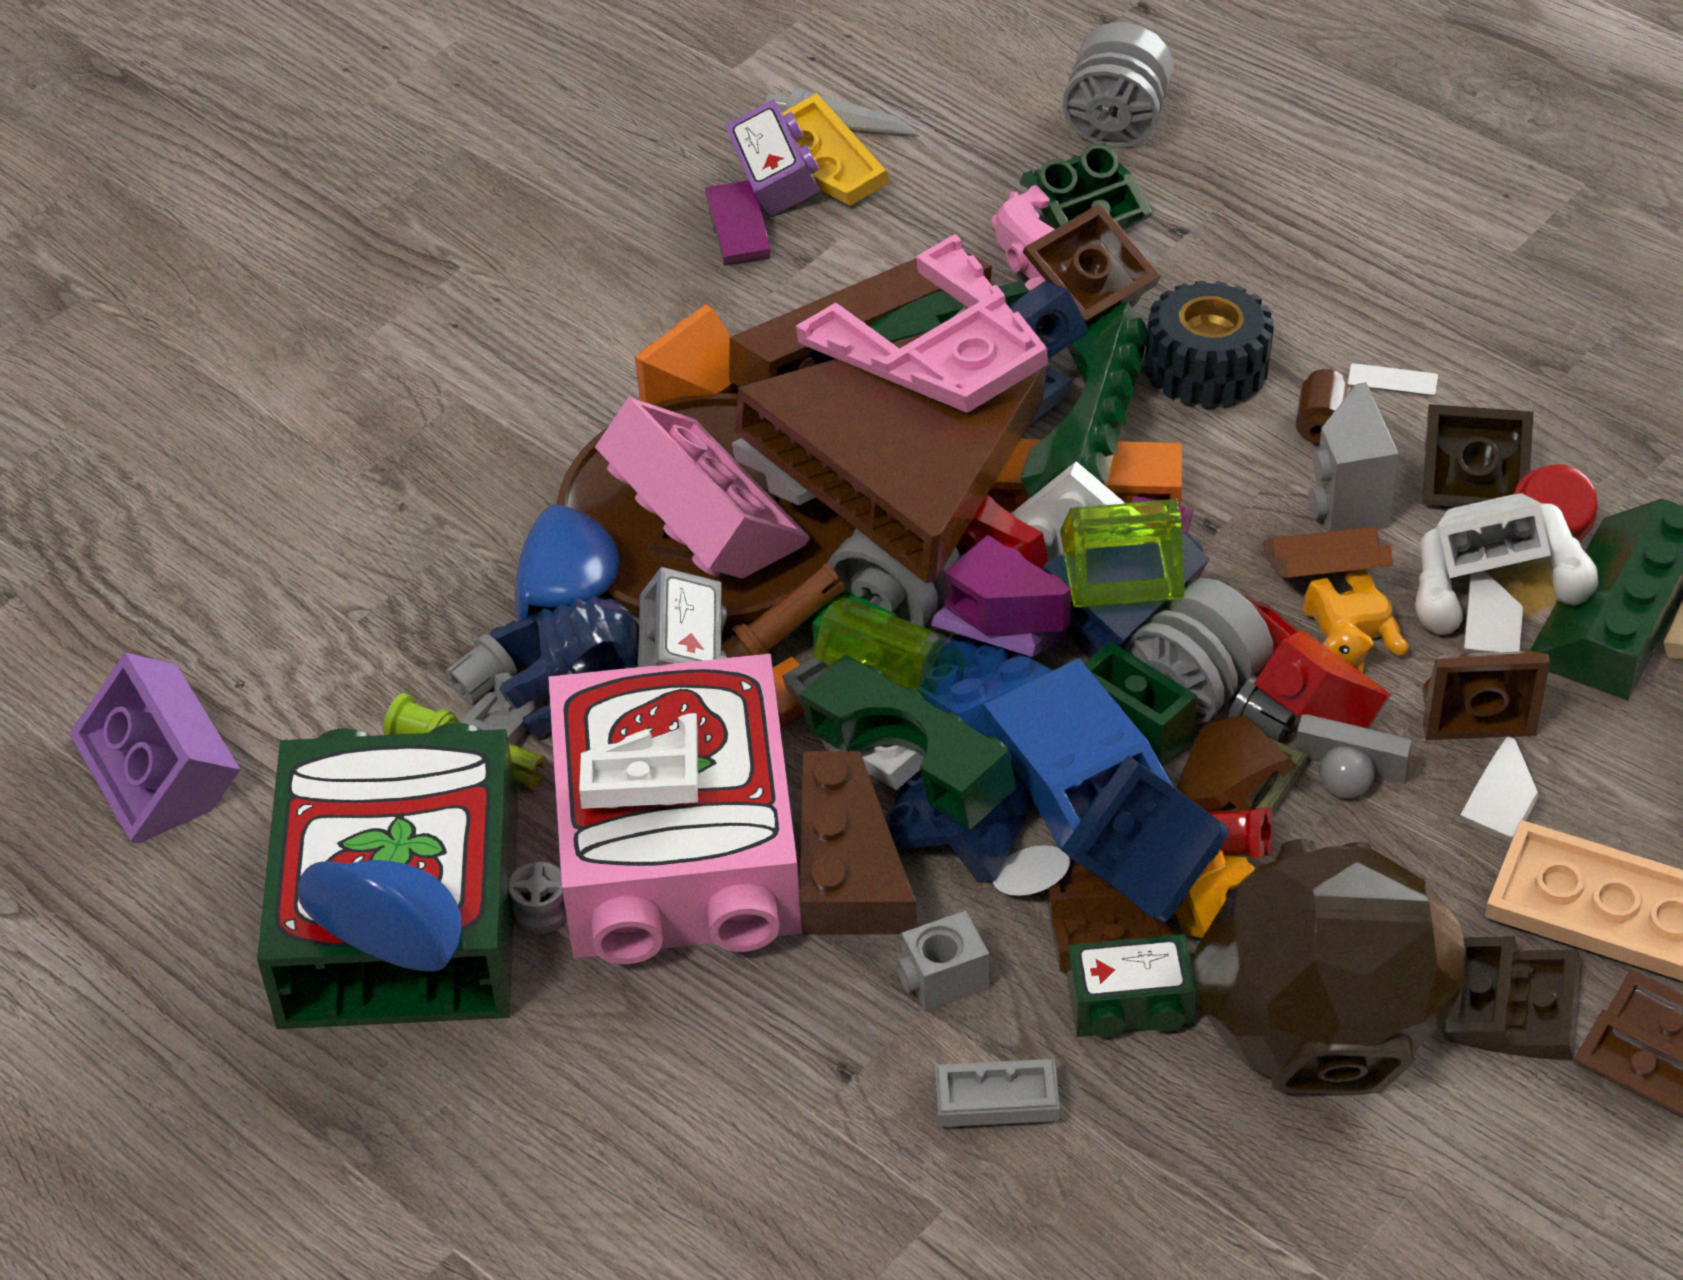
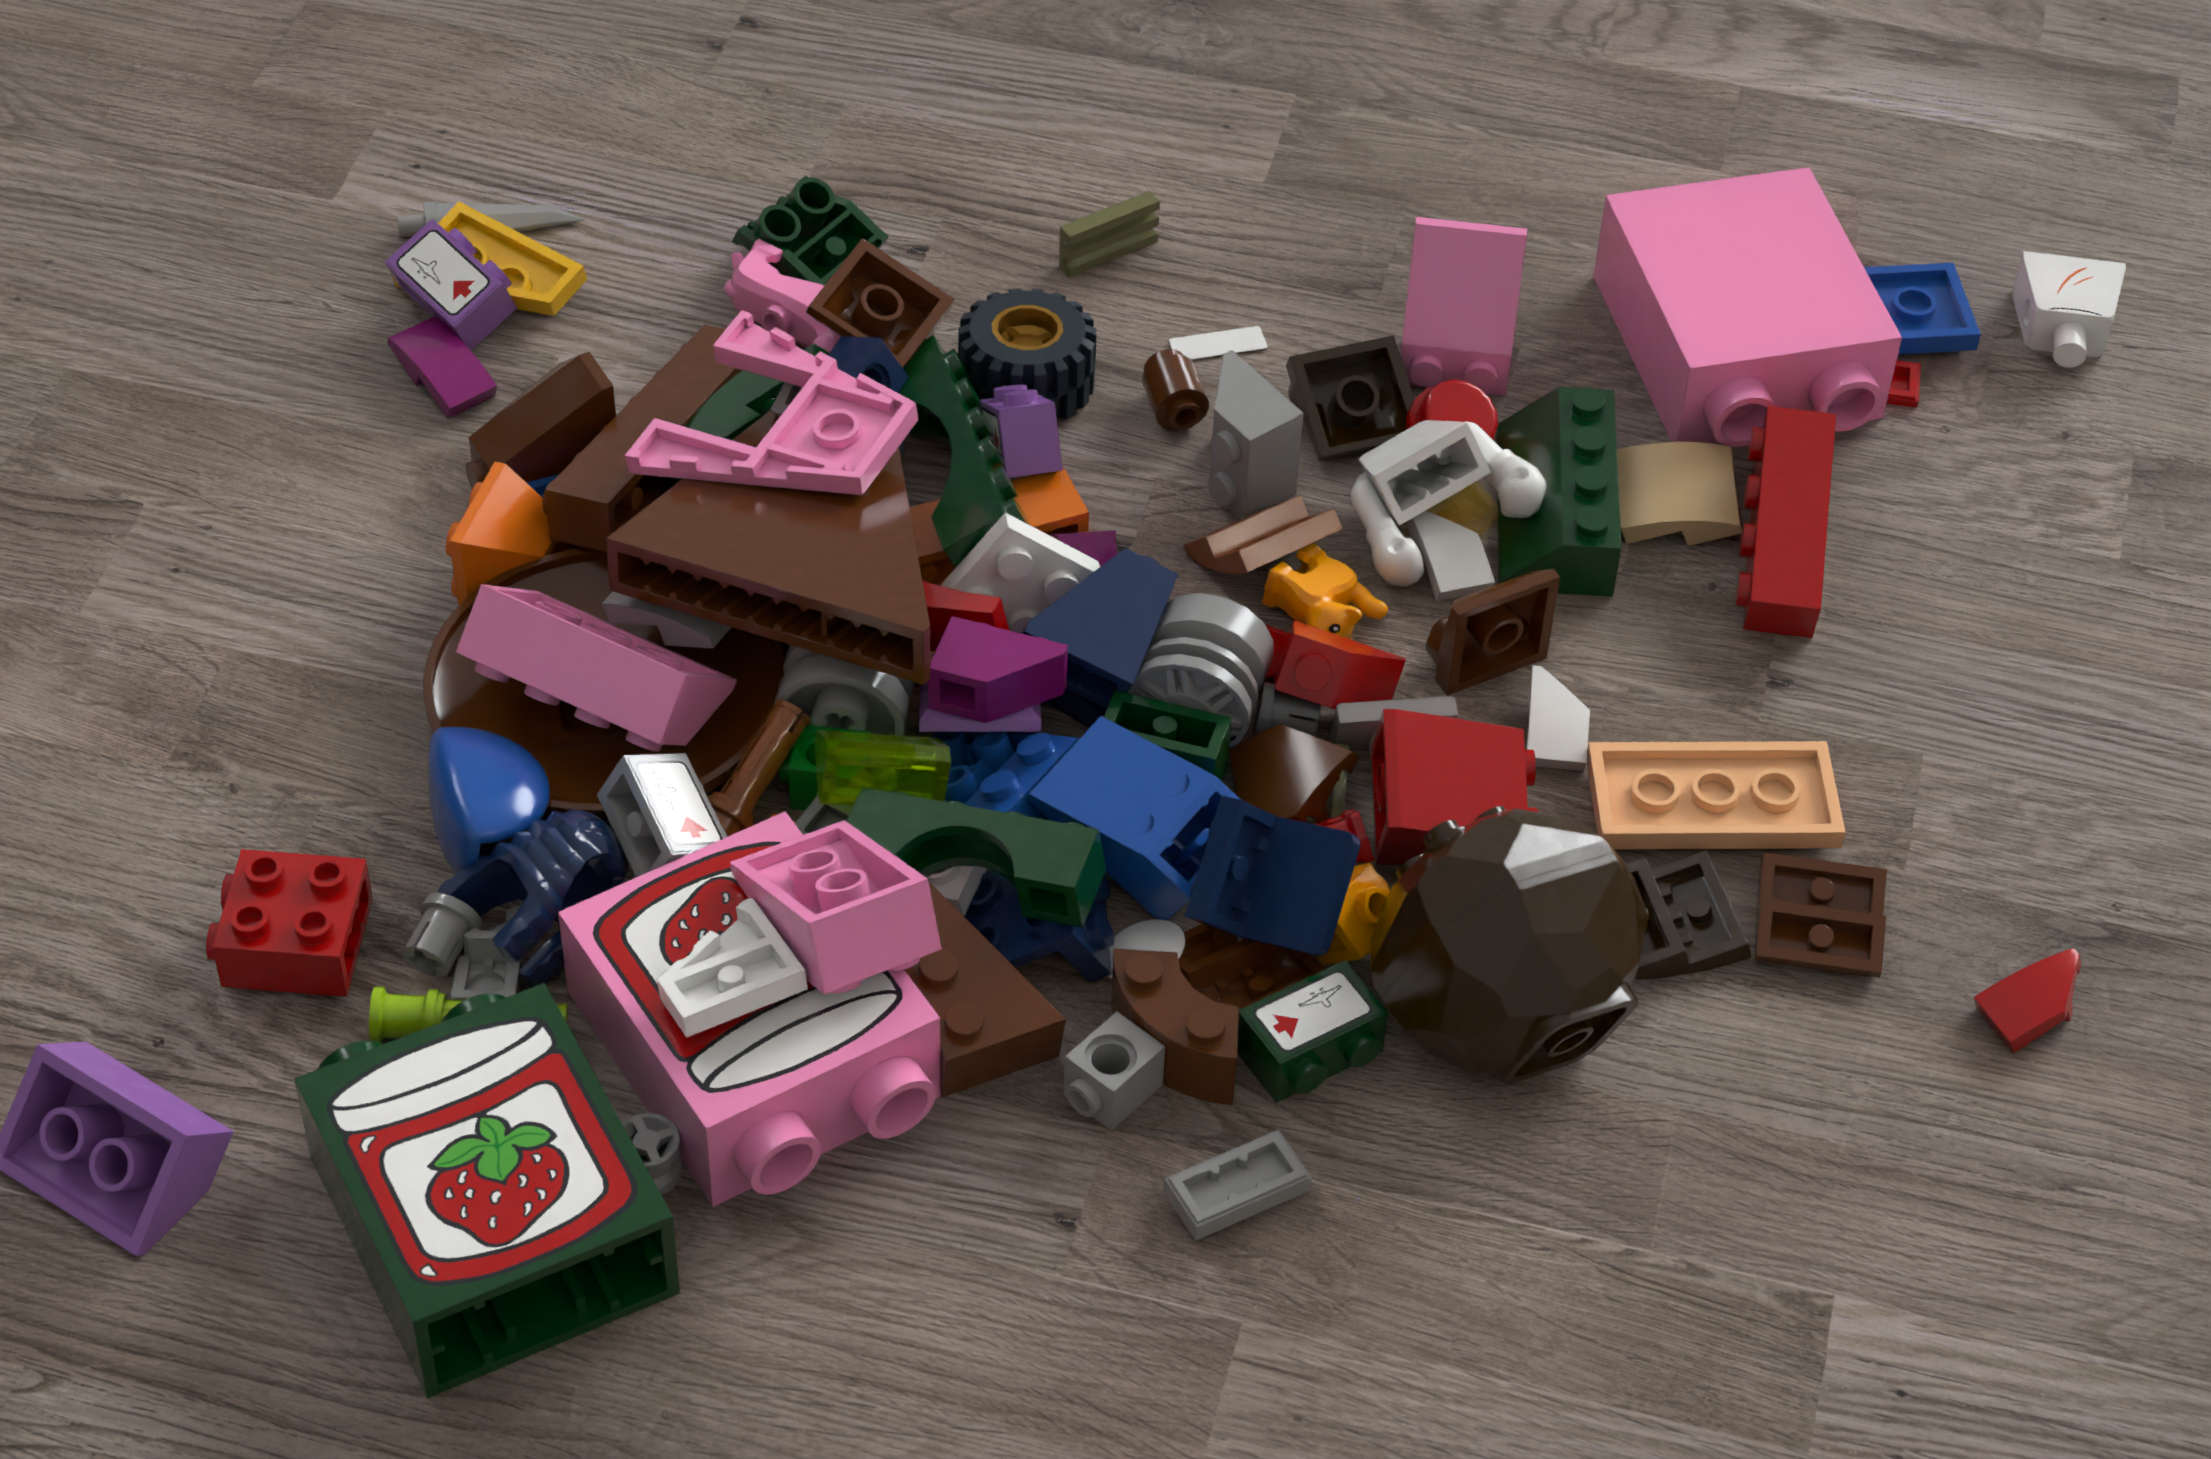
camera: 30 degrees left, 0 degrees up
blue piece [298,860,462,971] -> none
clear neon green tile [1060,499,1184,607] -> none
light grey wheel [1062,22,1174,148] -> none
none -> red brick [206,849,373,997]
none -> reddish brown slope [465,352,616,489]
none -> bright pink slope [730,820,942,994]
none -> medium lavender brick [980,385,1063,478]
none -> olive tile [1059,191,1160,277]
none -> reddish brown brick [1111,948,1239,1105]
none -> red slope [1371,709,1538,865]
none -> bright pink slope [1400,217,1527,396]

